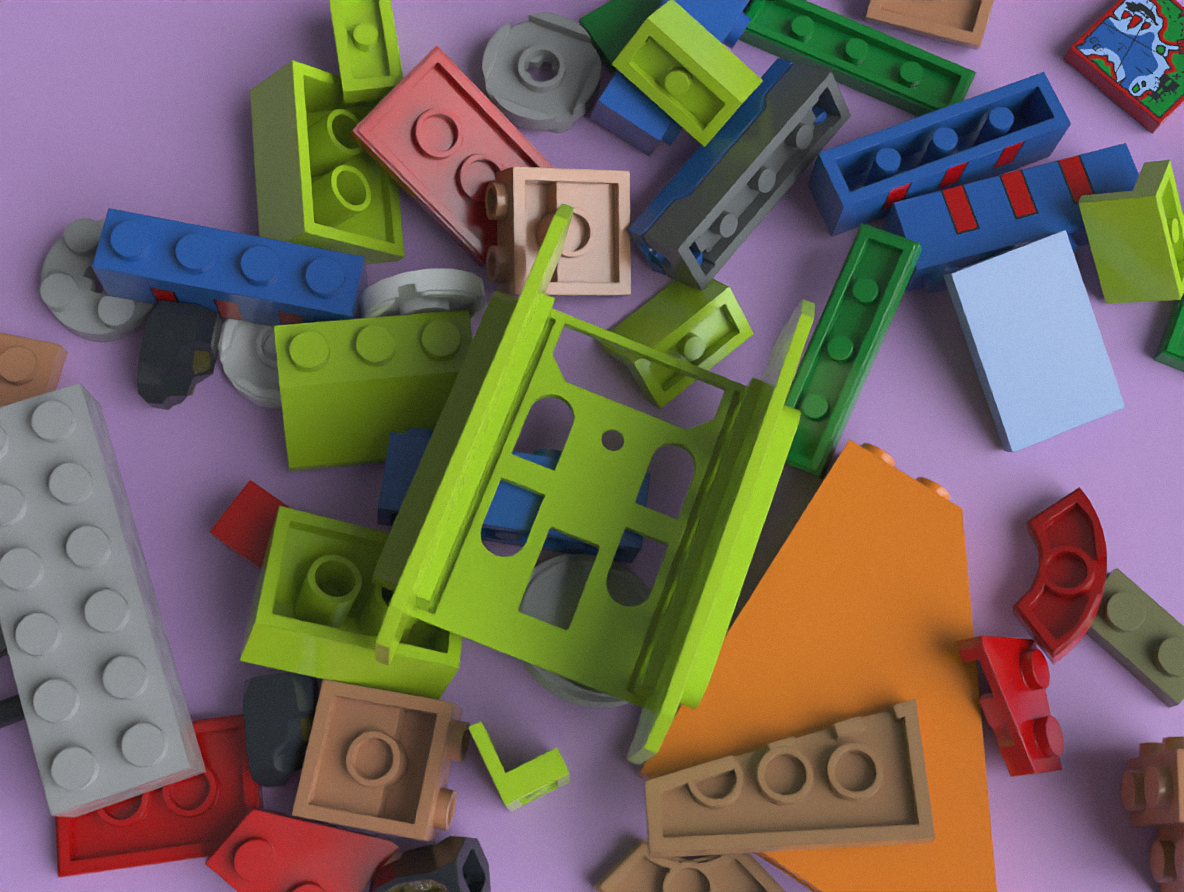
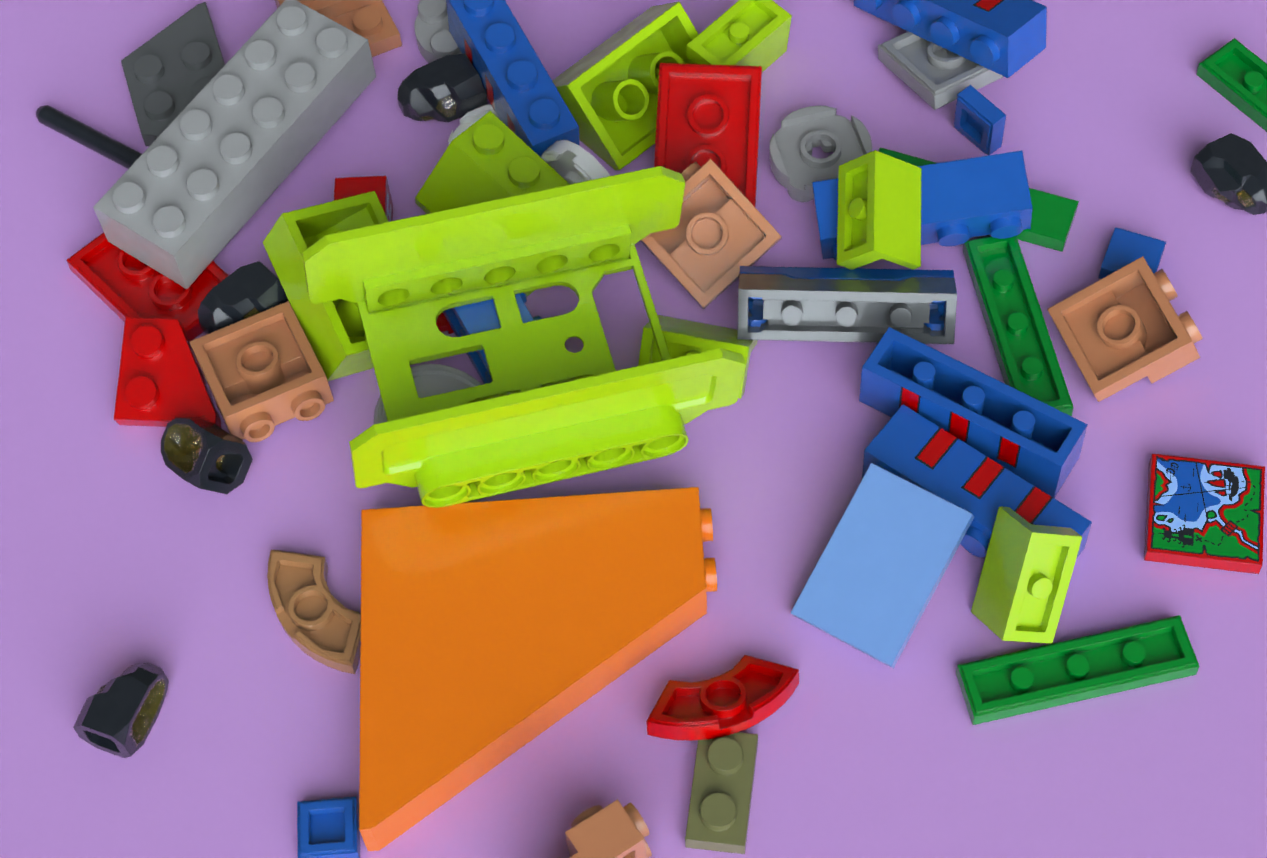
camera: 60 degrees right, 15 degrees down
lime panel [468,721,571,812] -> none
medium nougat wing [644,699,935,858] -> none
green tile [784,223,922,480] -> none
red wing [957,635,1064,777] -> none

